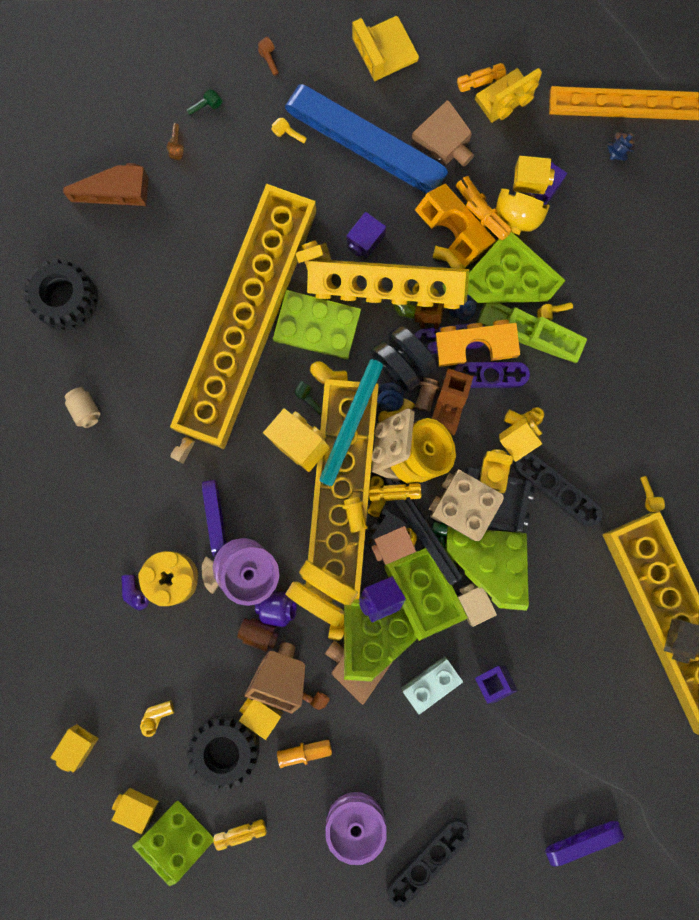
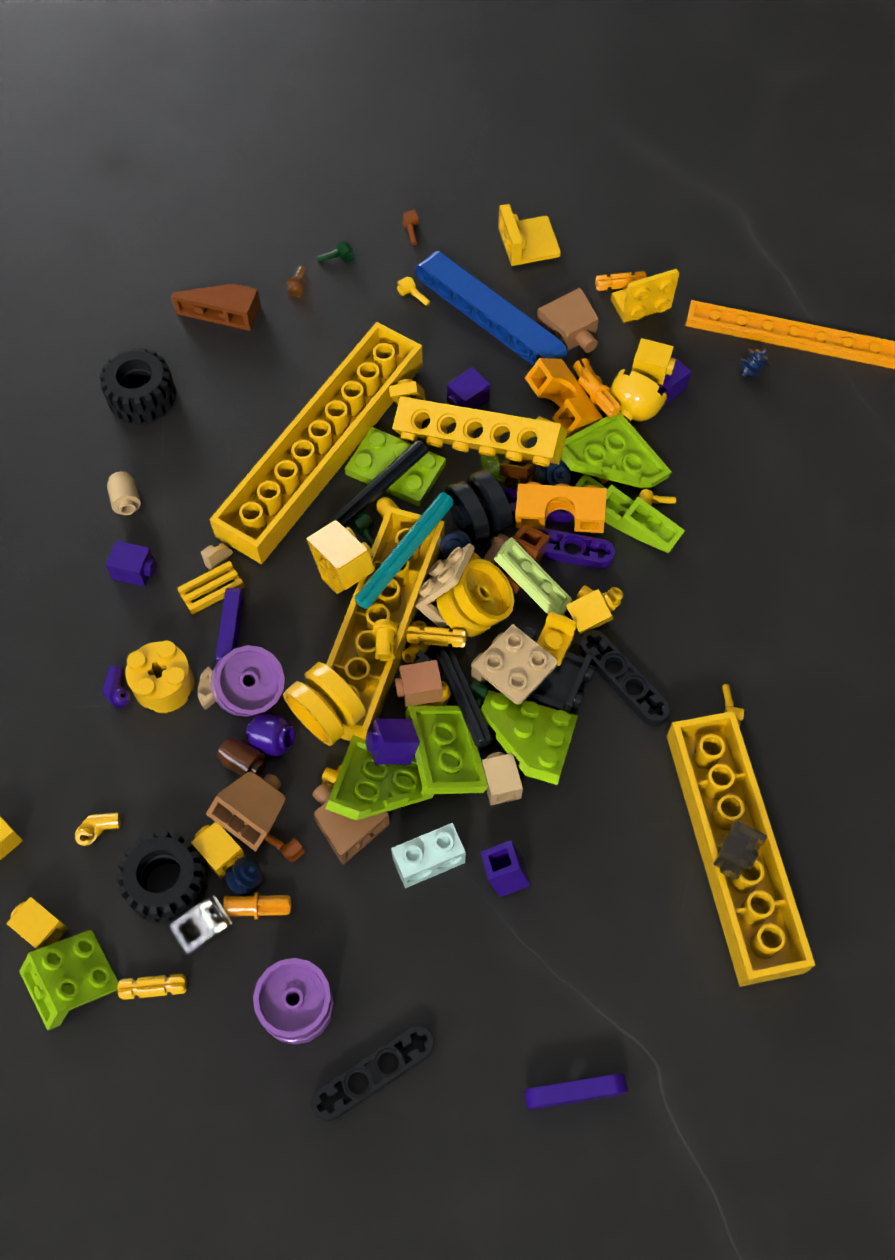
camera: 10 degrees right, 20 degrees down
none -> dark purple brick [105,540,157,587]
none -> clear smoke brick [169,895,233,954]
none -> yellow tile [177,561,245,615]
none -> dark blue wheel [225,857,262,895]
none -> black axle [315,440,428,533]
none -> yellowish green tile [493,537,572,615]

